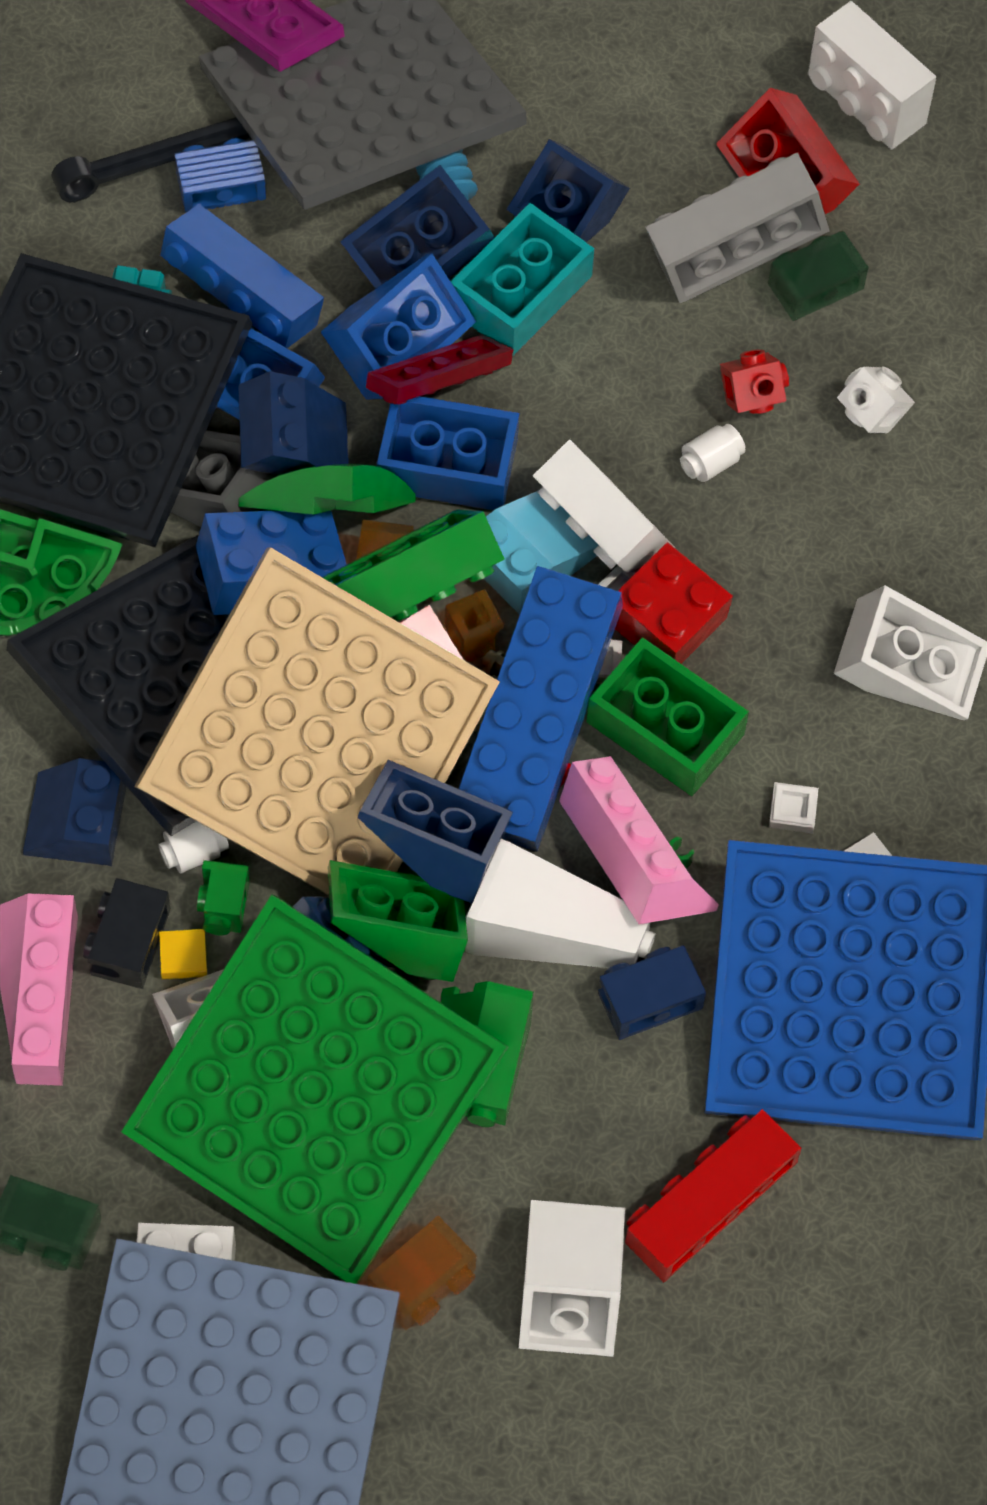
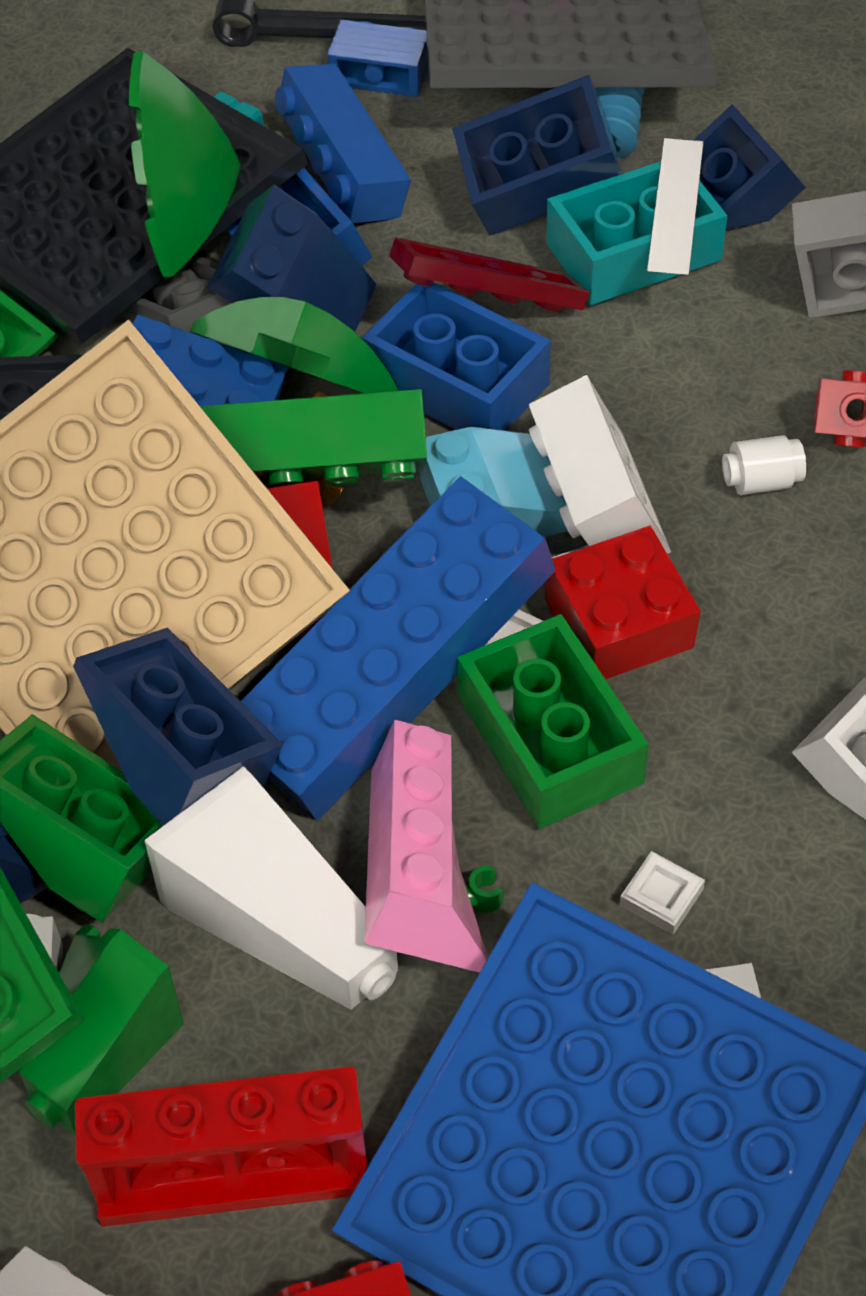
camera: 30 degrees right, 10 degrees down
blue slope [321,253,476,400] -> none
clear orange brick [445,589,504,663] -> none
dark blue brick [598,945,706,1040] -> none
none -> red fence [75,1066,367,1227]
none -> green brick [129,51,241,277]
none -> white sticker [647,138,703,275]

